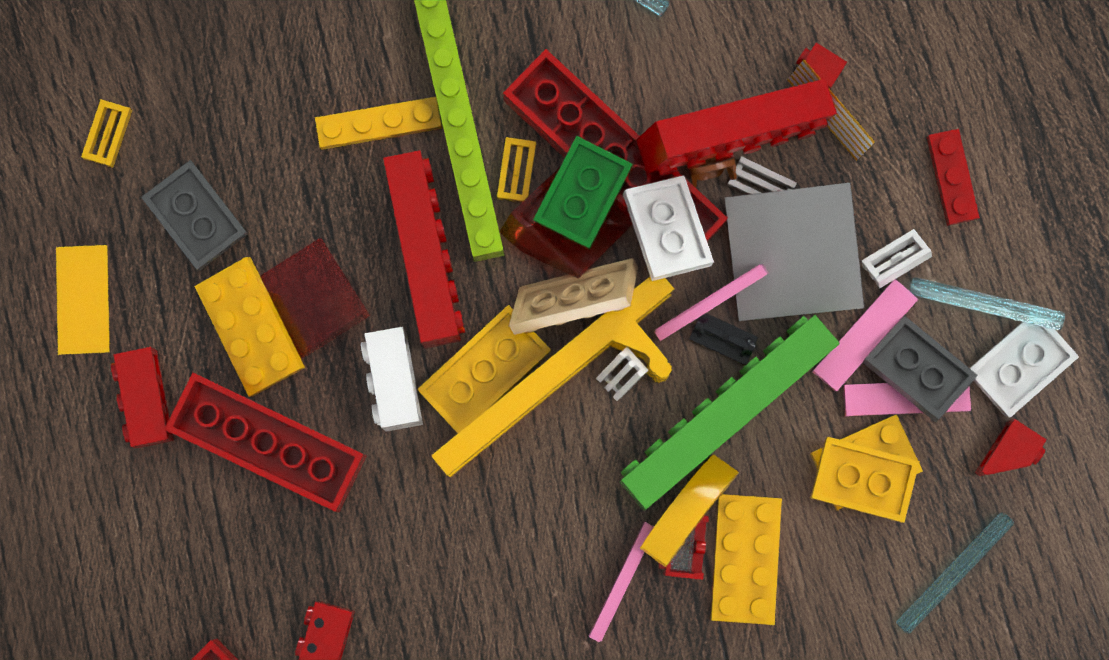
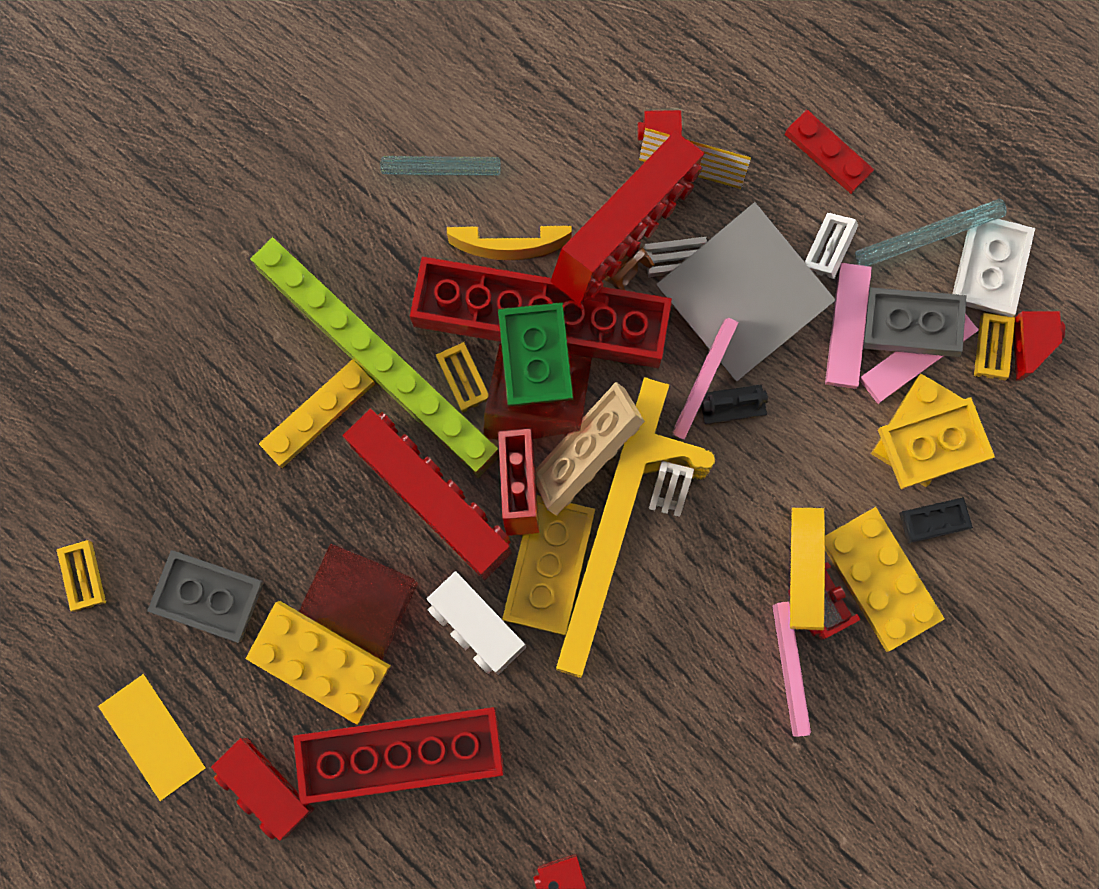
camera: 30 degrees left, 5 degrees down
bright green brick [619,315,840,511] -> none
white plate [623,175,714,281] -> none
clear light blue axle [897,513,1014,634] -> none
none -> yellow slope [447,226,572,260]
none -> red brick [498,429,539,536]
none -> black plate [899,497,973,544]
none -> yellow tile [974,313,1015,381]

